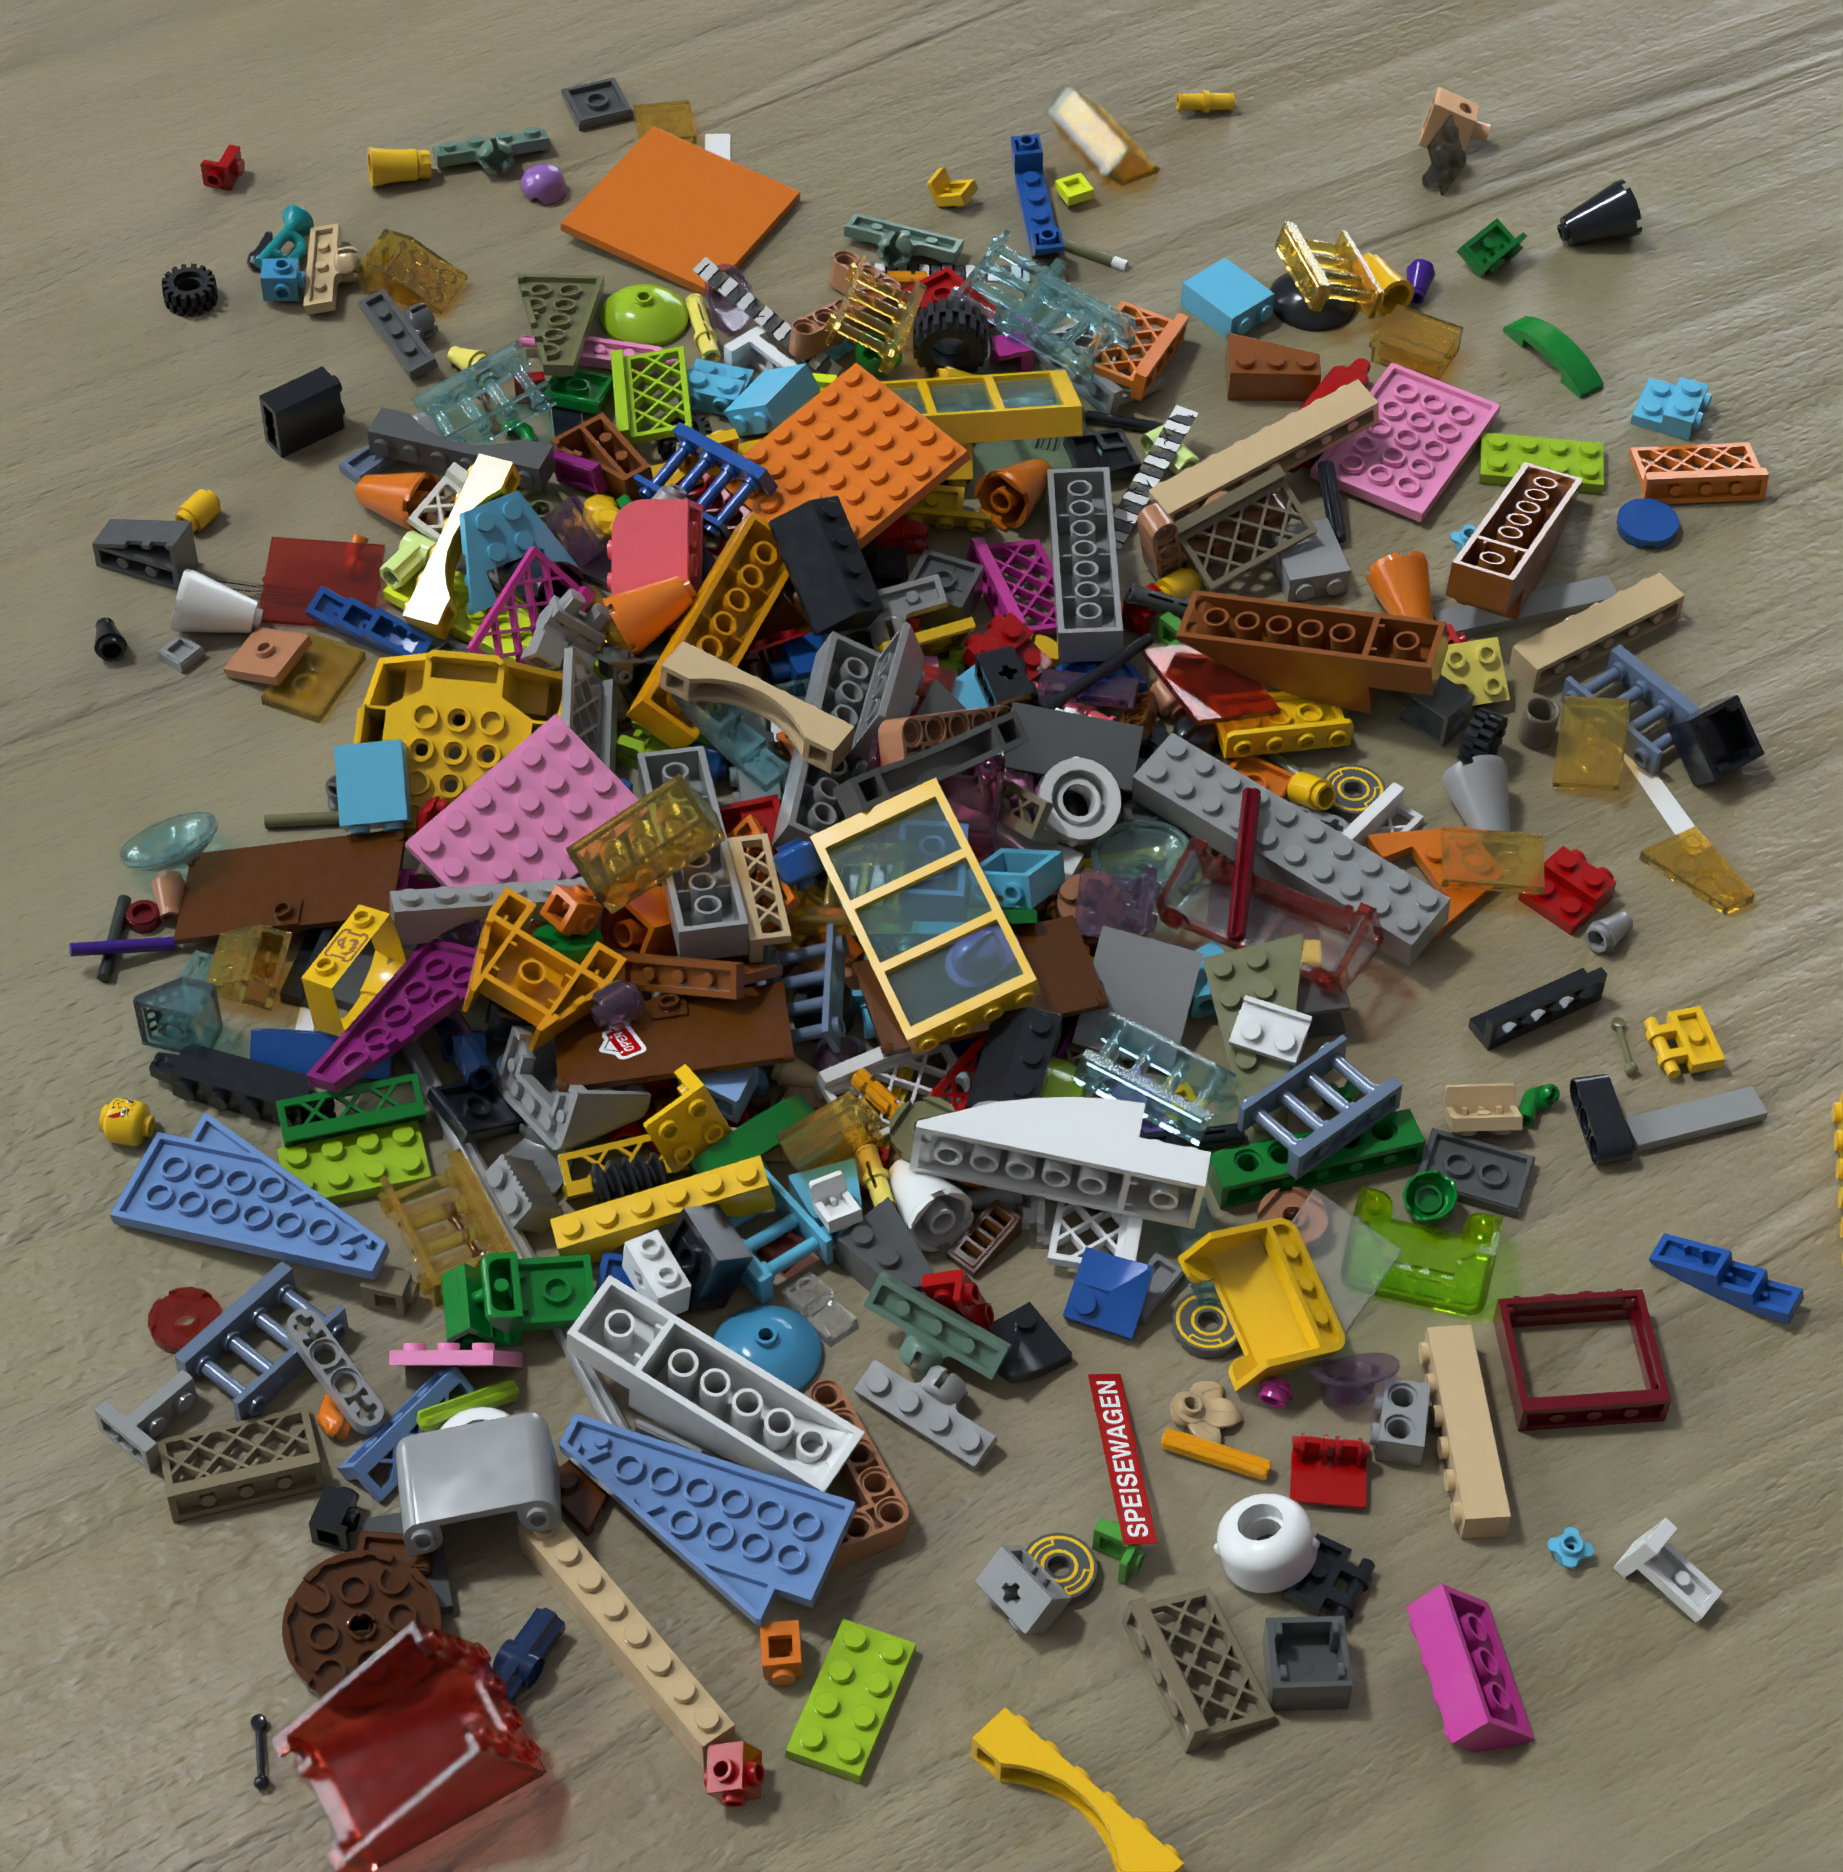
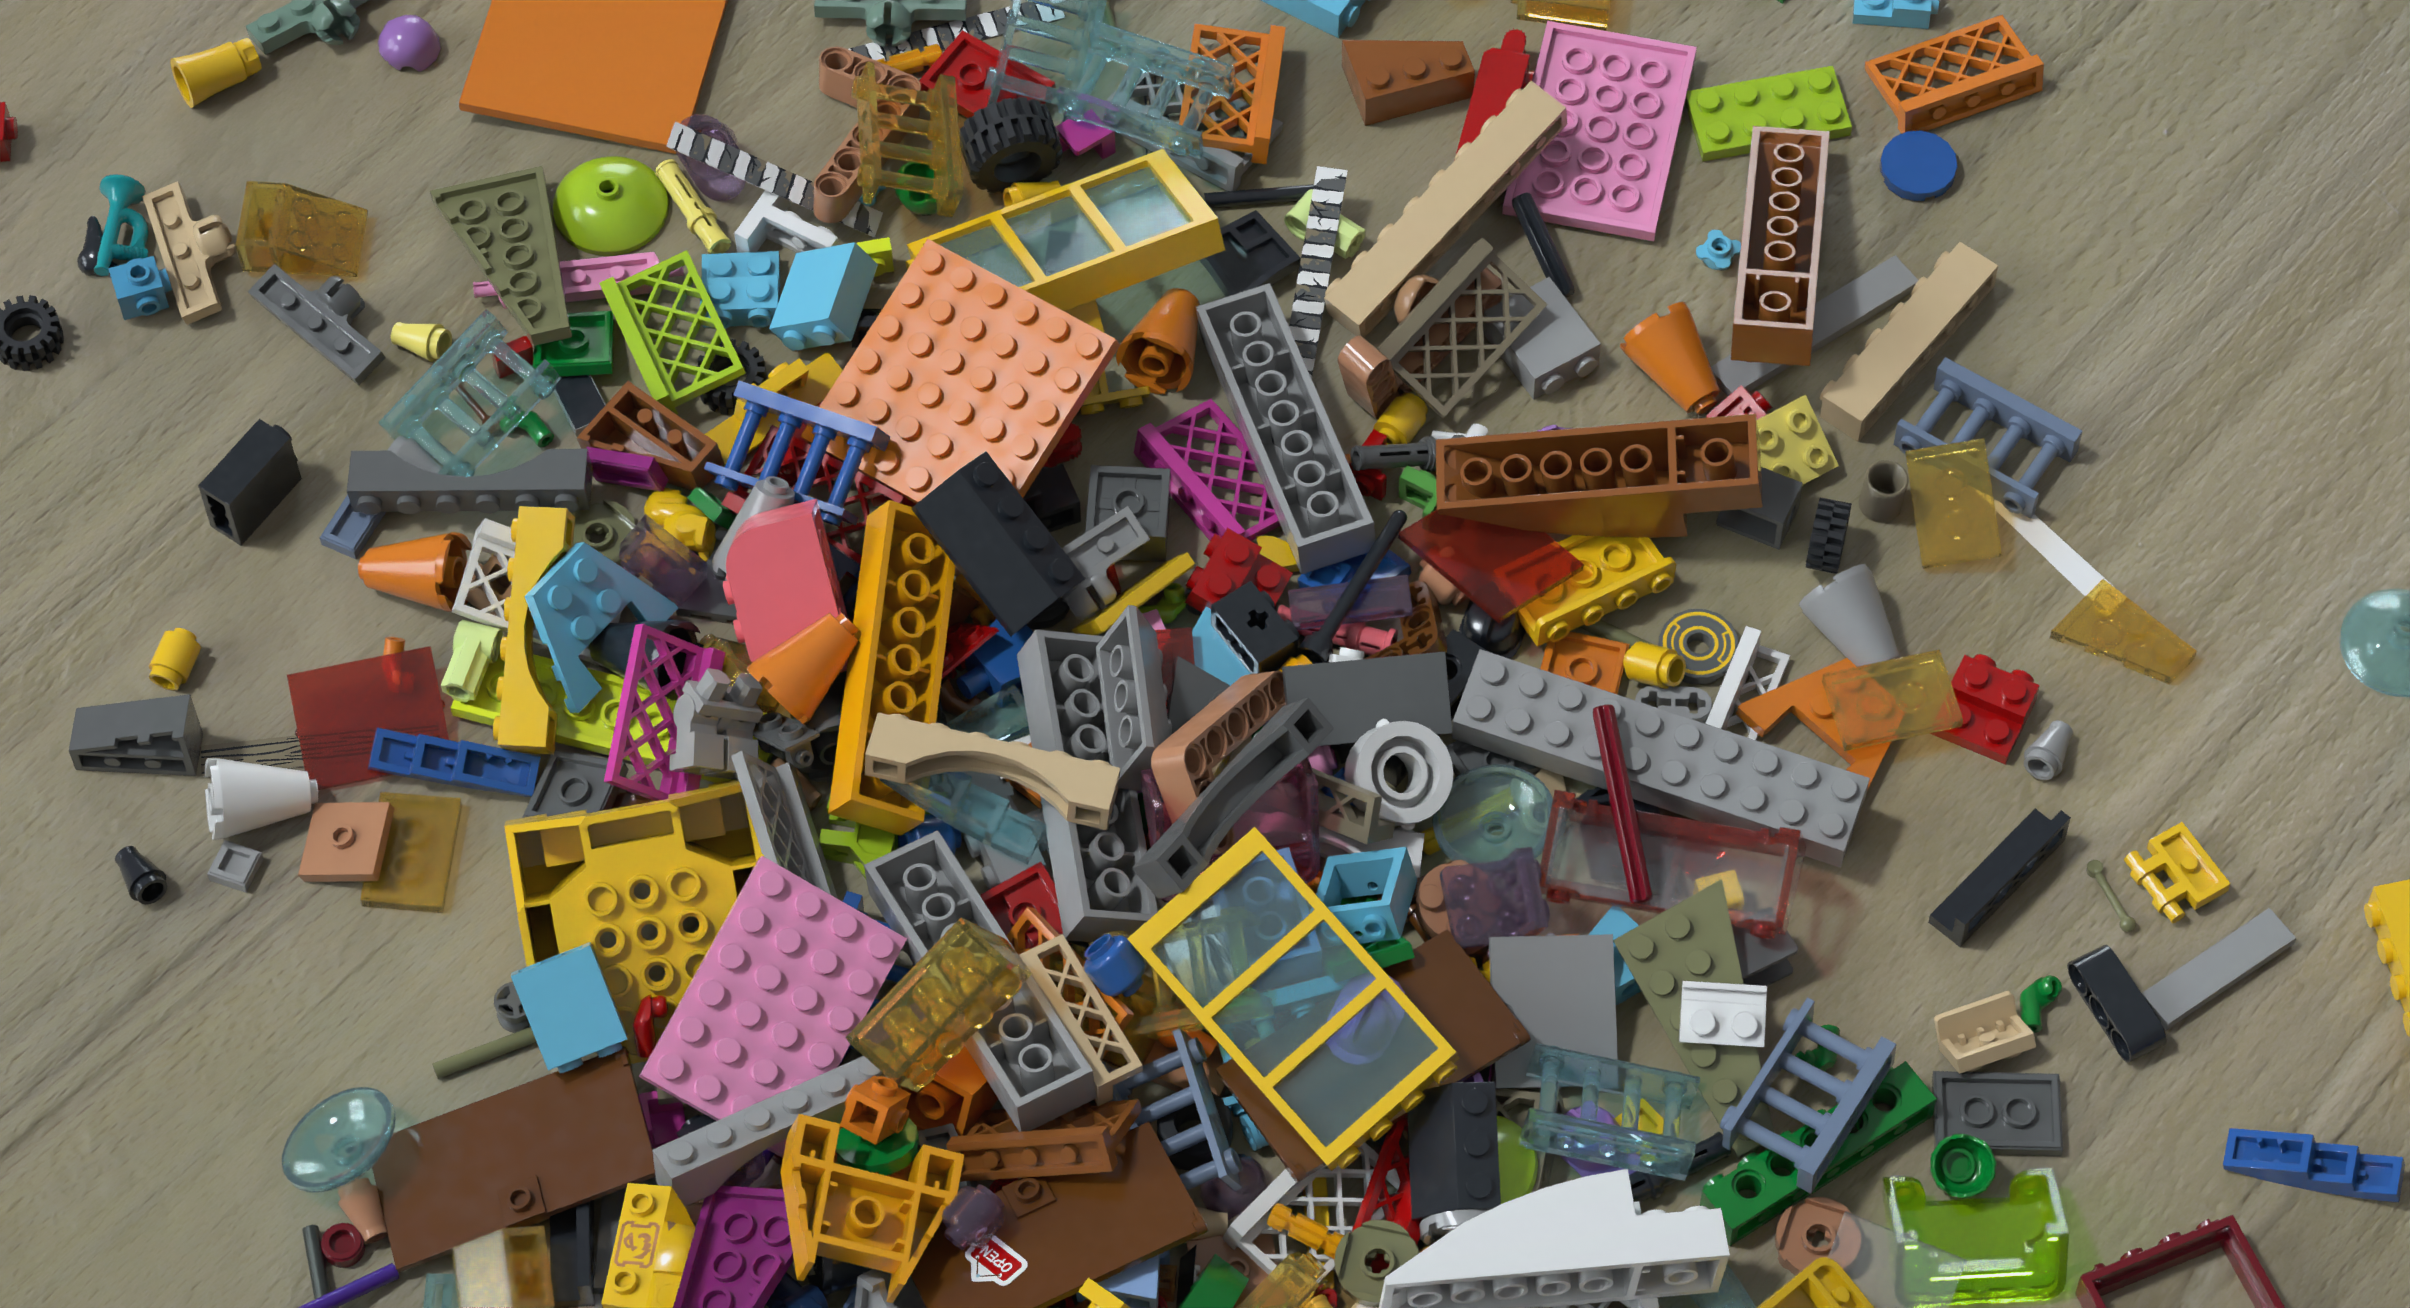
camera: 15 degrees left, 10 degrees up
black container [1667,695,1765,786] -> none

